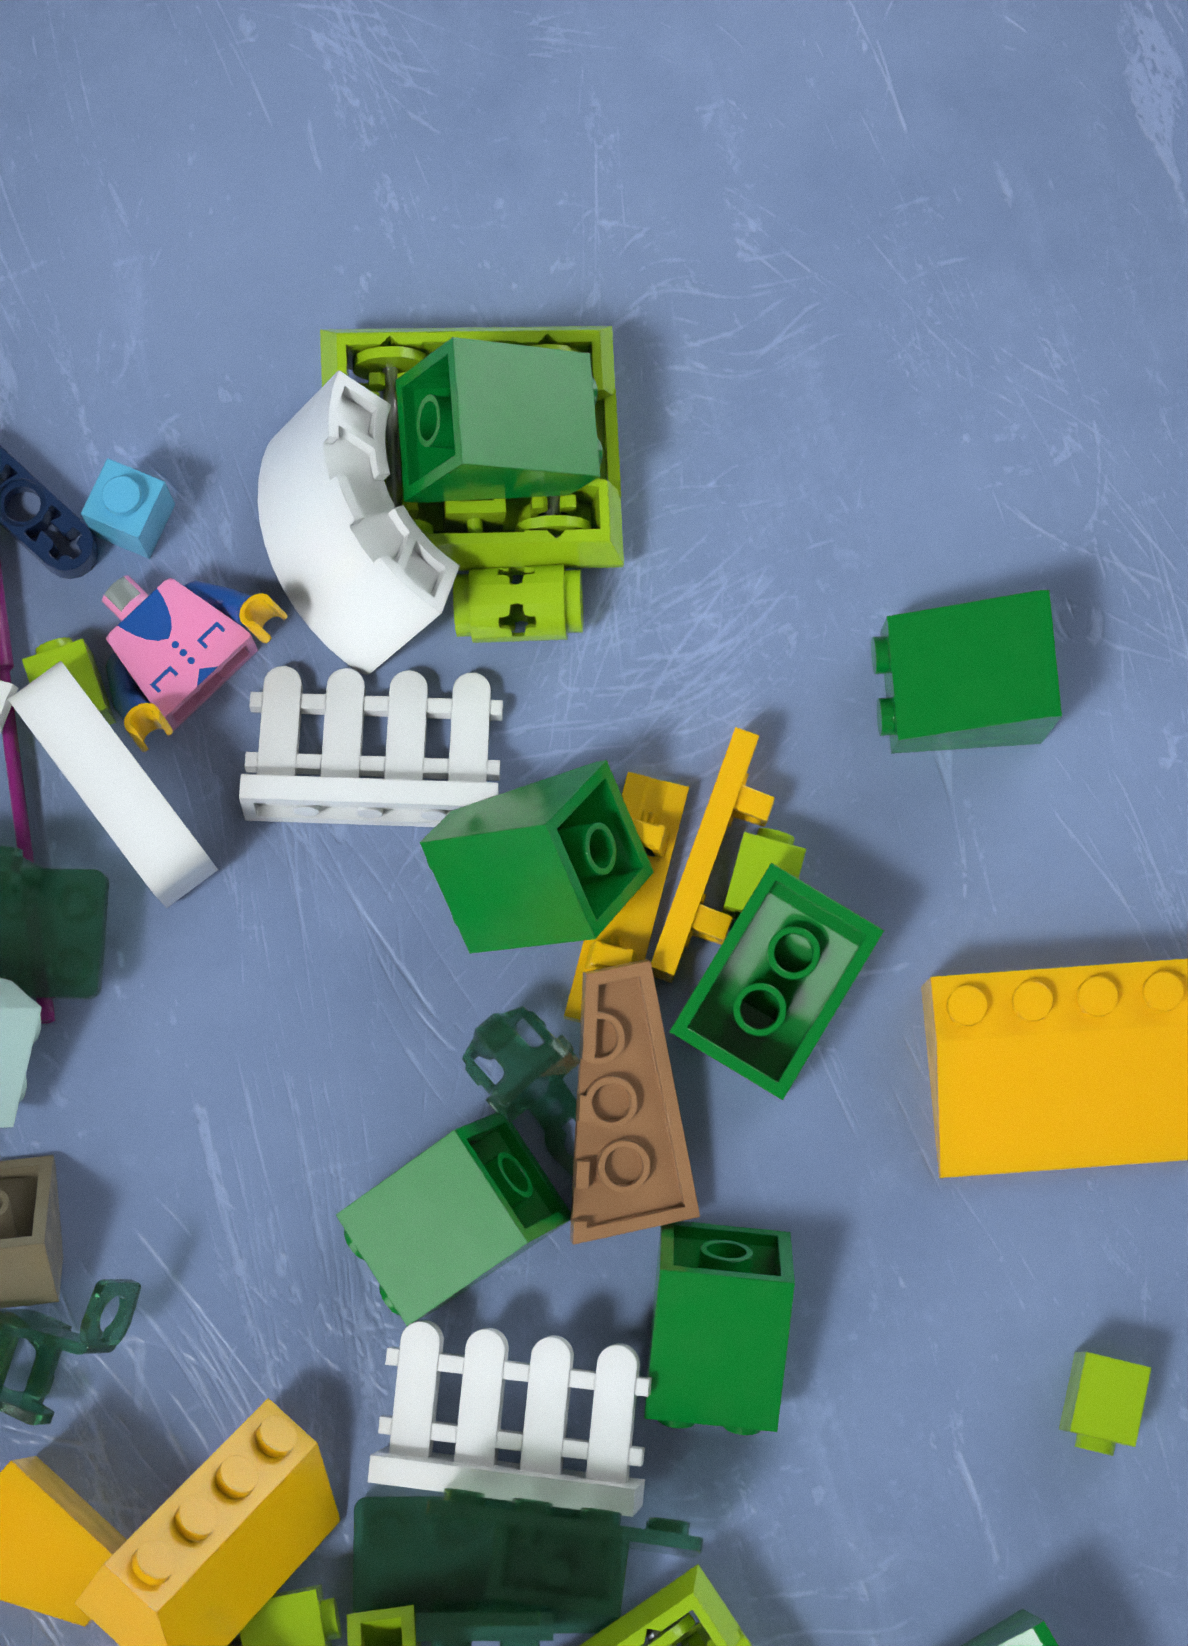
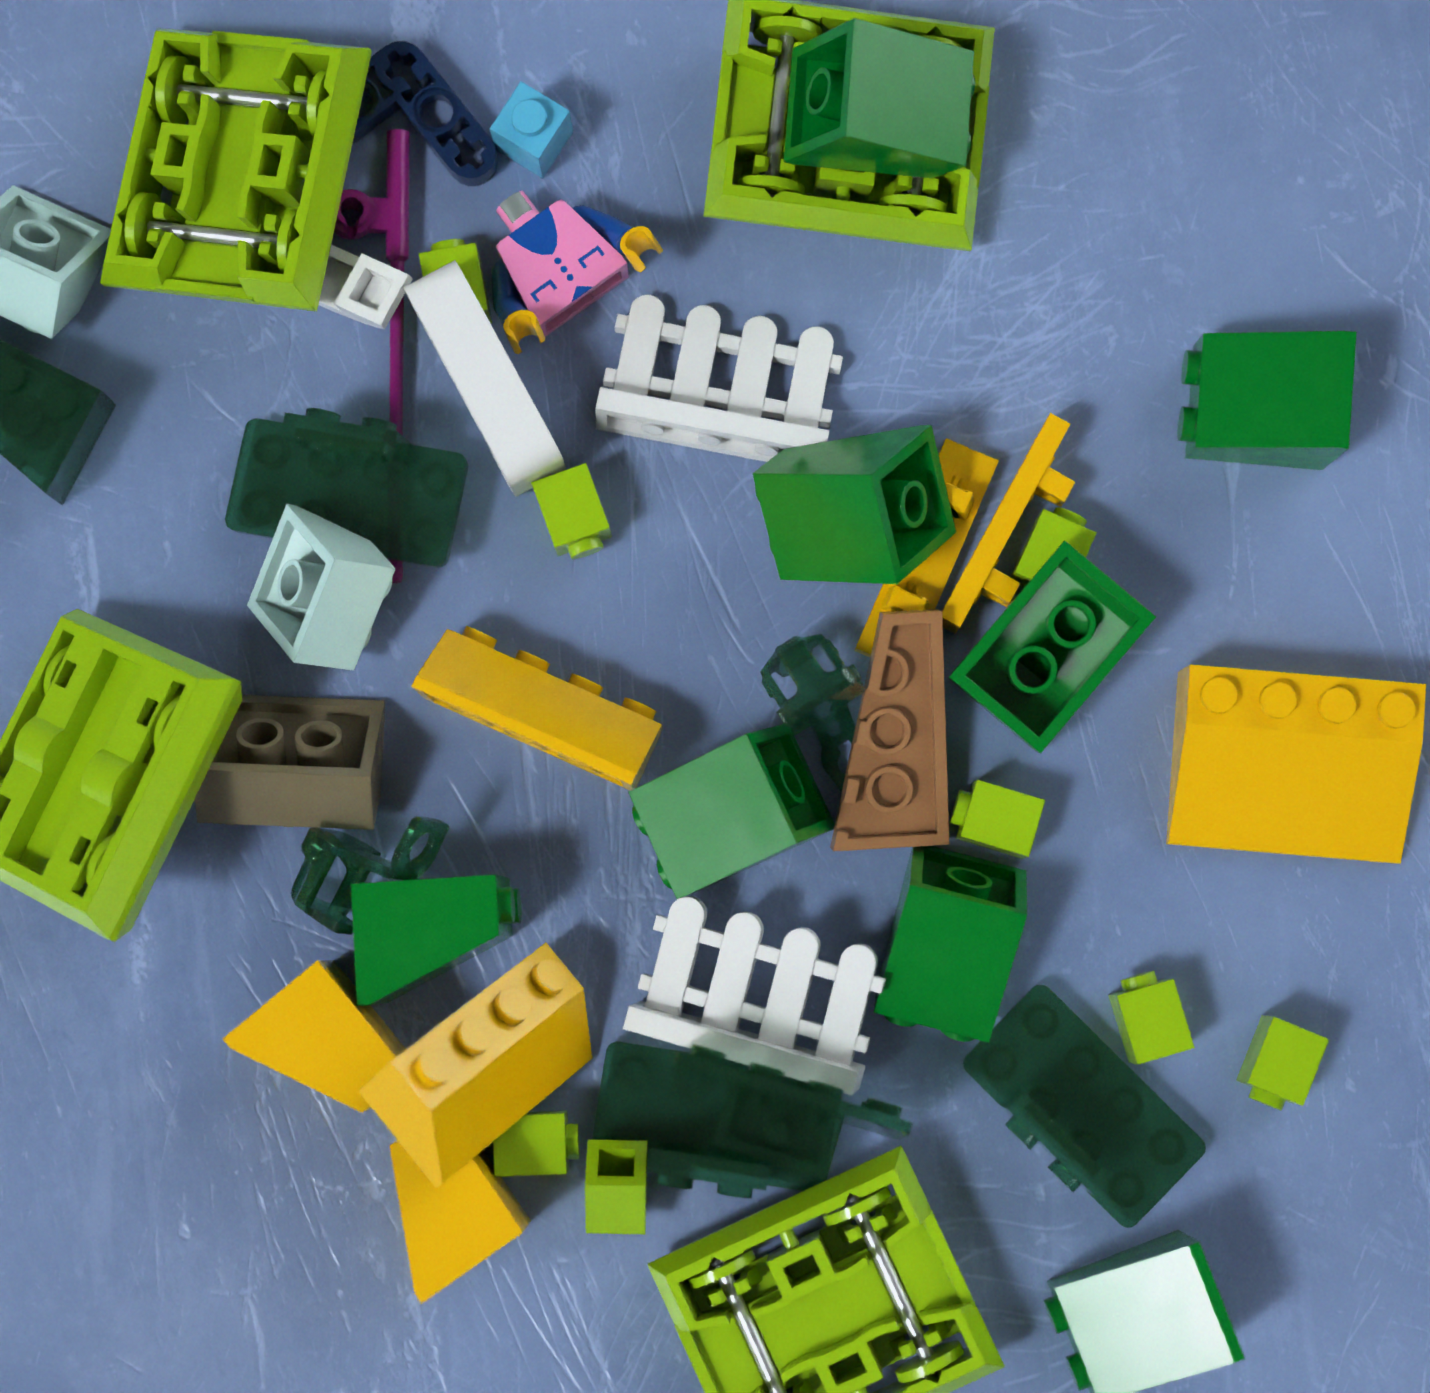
camera: 10 degrees right, 5 degrees up
white panel [258,370,460,675] -> none
lime piece [453,564,584,643] -> none
none -> green slope [351,874,522,1006]
none -> yellow slope [411,626,663,791]
none -> lime brick [531,463,612,560]
none -> lime brick [950,780,1045,859]
none -> clear green bracket [962,985,1206,1228]
none -> lime brick [1108,971,1195,1065]

